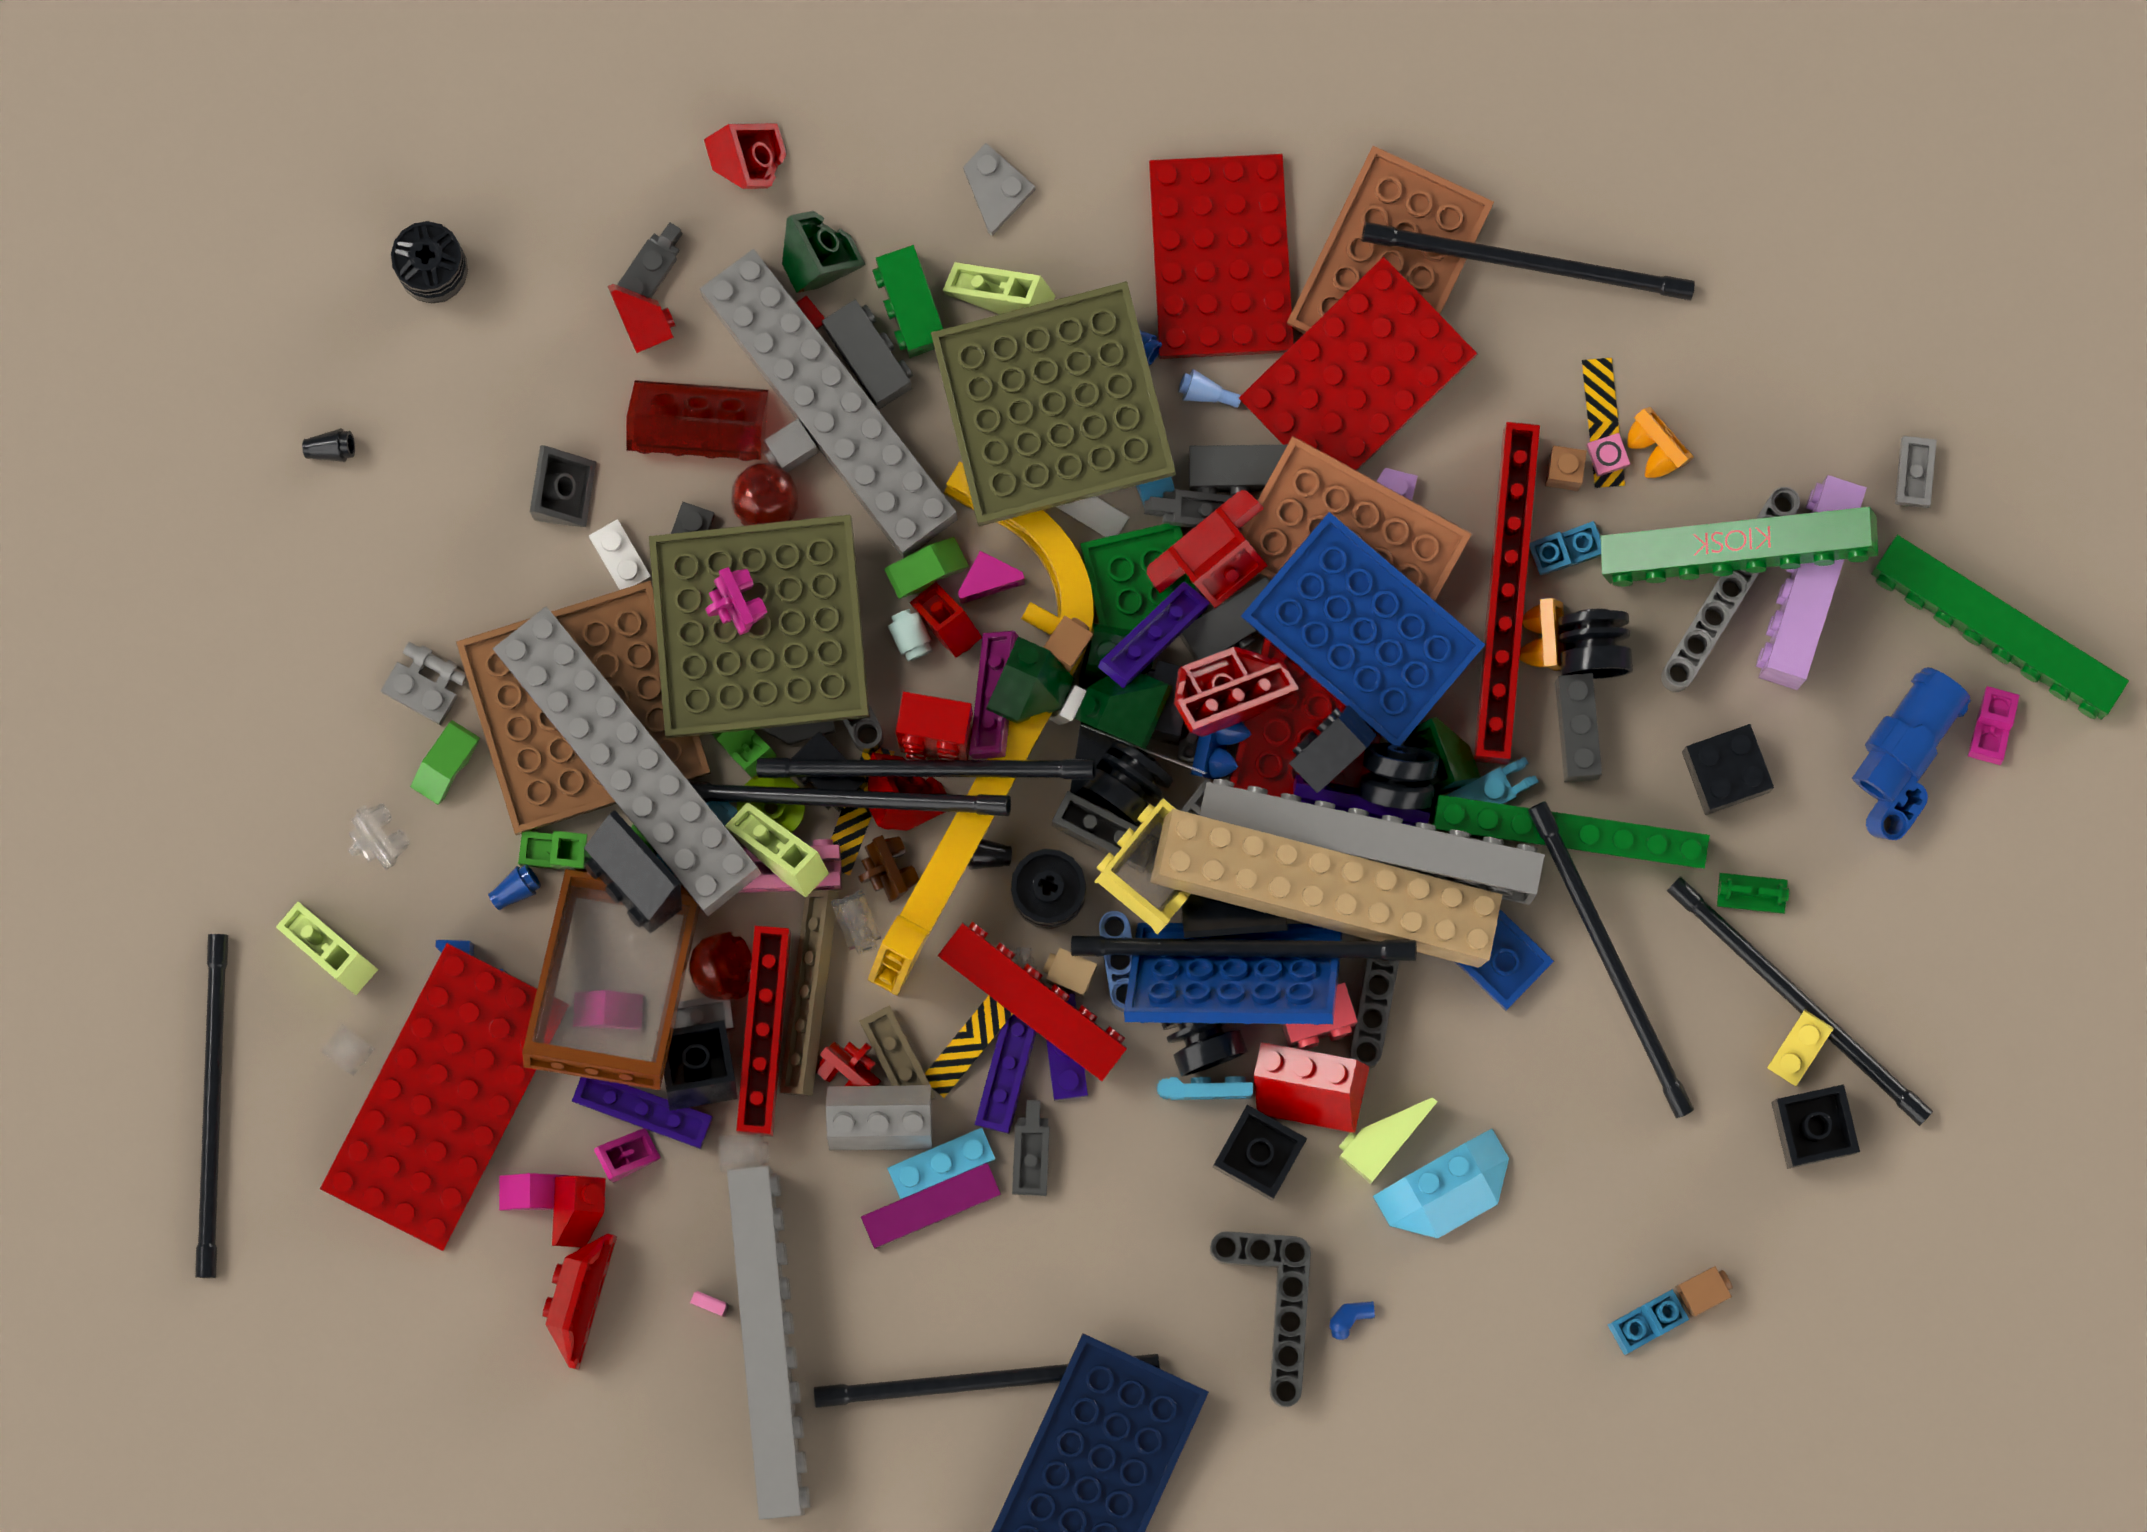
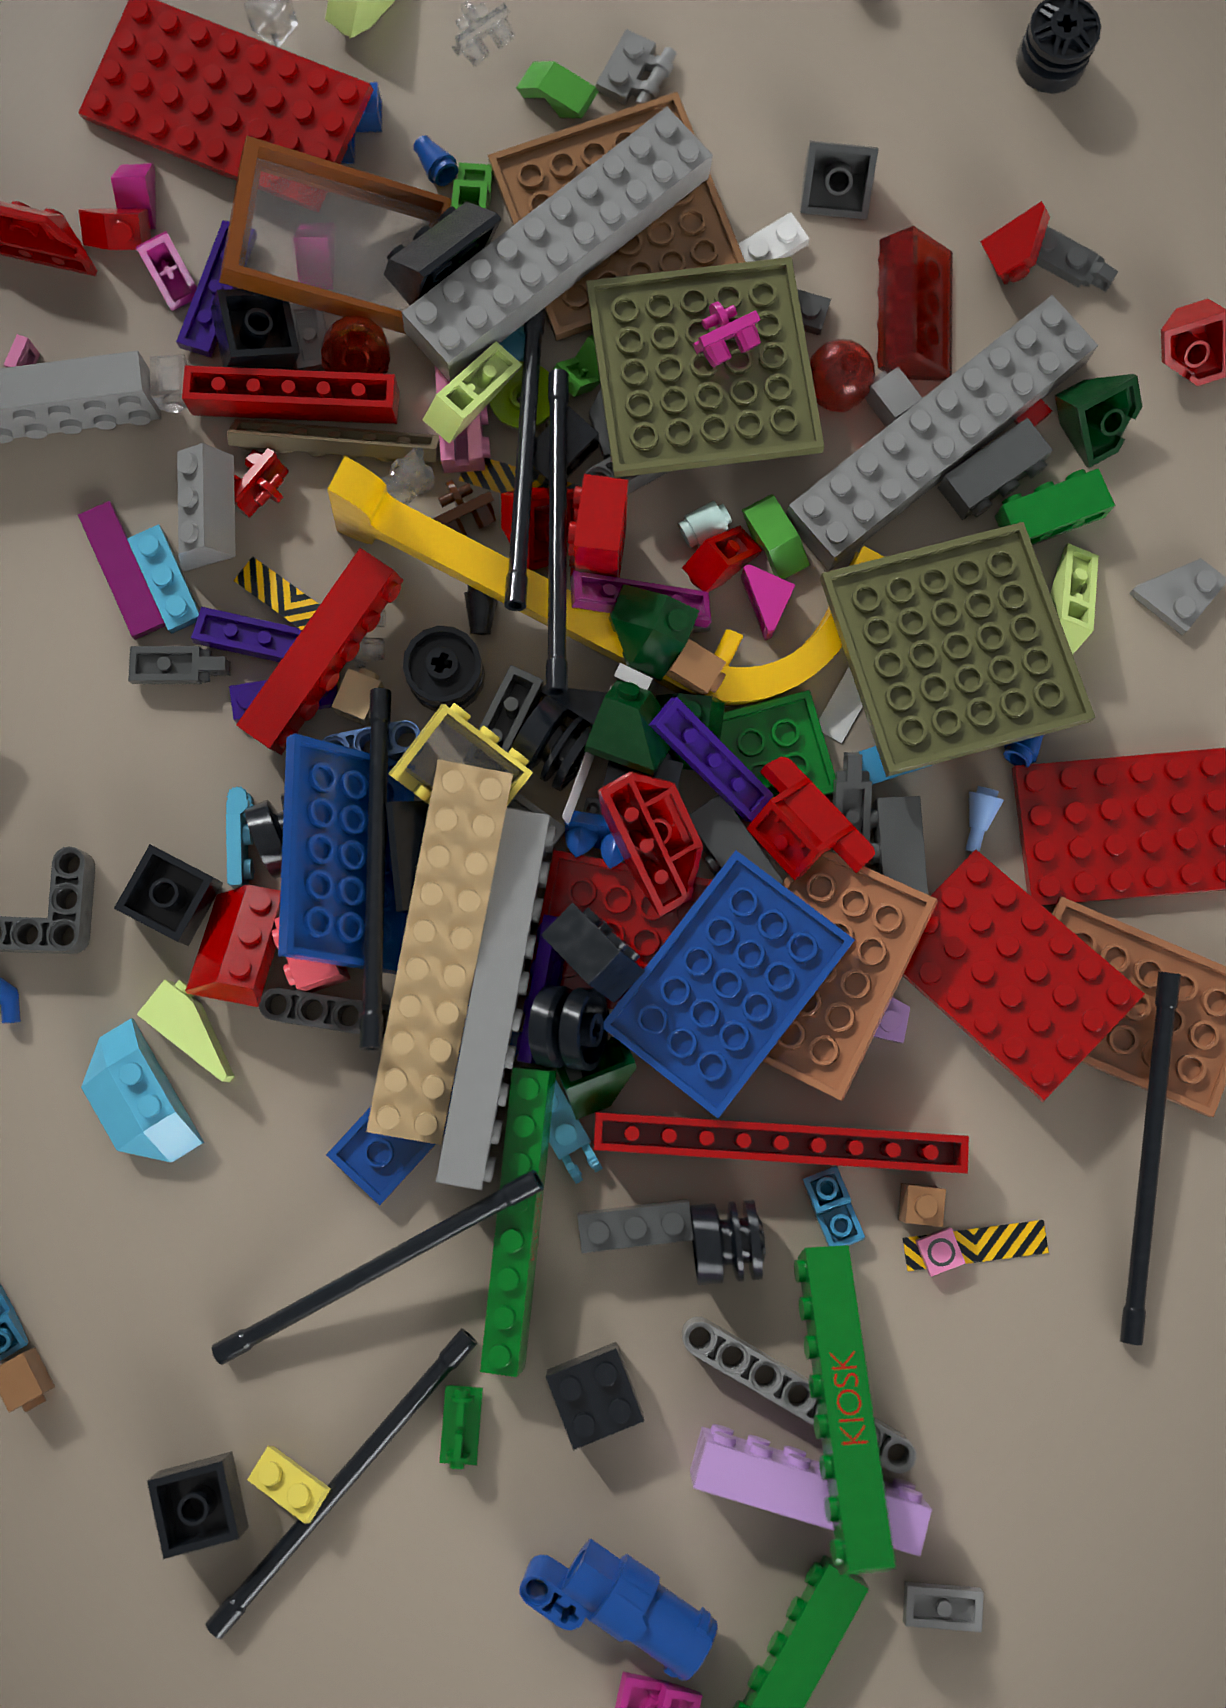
camera: 85 degrees right, 0 degrees up
dark tan plate [859,1005,936,1100] -> none
light orange tile [1519,598,1566,671] -> none
light orange tile [1627,407,1694,478] -> none

